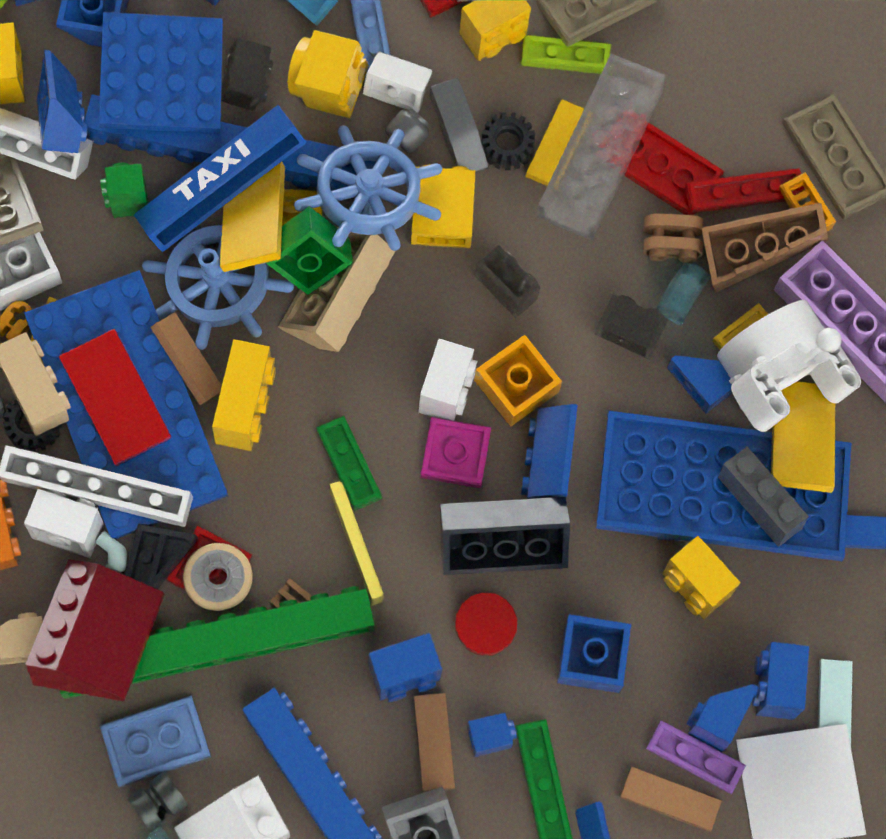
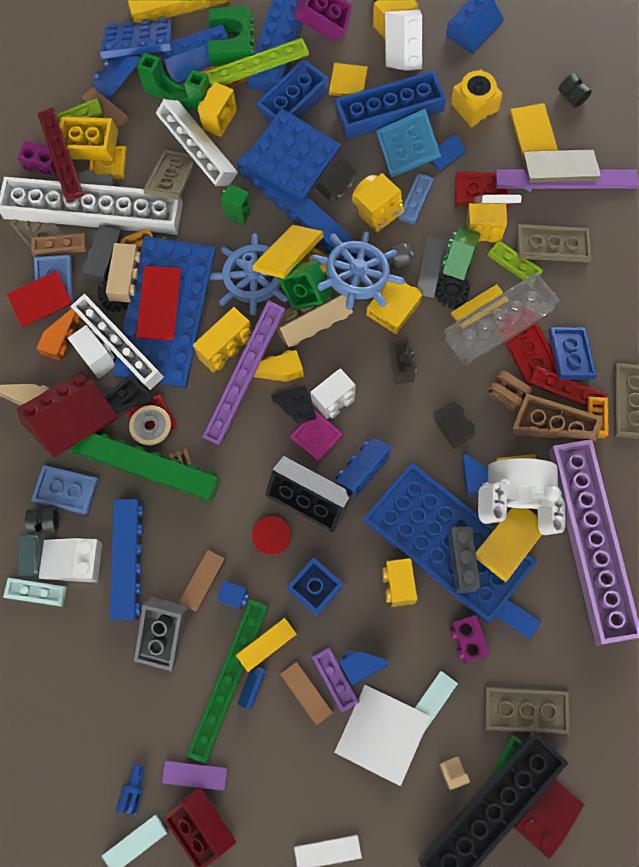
camera: 45 degrees right, 0 degrees up
blue slope [36,50,87,153] -> none
light aqua arm [95,531,127,573] -> none
blue brick [134,105,307,252] -> none
medium nougat tile [150,313,222,405] -> none
green tile [316,415,382,511] -> none
light yellow tile [330,481,383,606] -> none
white panel [363,52,433,113] -> none
blue brick [368,633,442,702] -> none
light orange brick [474,335,562,427] -> none
clear light blue slope [655,262,711,326] -> none
blue brick [752,642,809,720] -> none
none -> medium lavender tile [202,300,286,446]
none -> yellow tile [235,618,296,672]
none -> yellow slope [254,350,304,382]
none -> black wing [271,385,316,424]
none -> brick [442,227,481,280]
none -> magenta brick [449,615,490,664]
none -> blue tile [548,327,597,380]

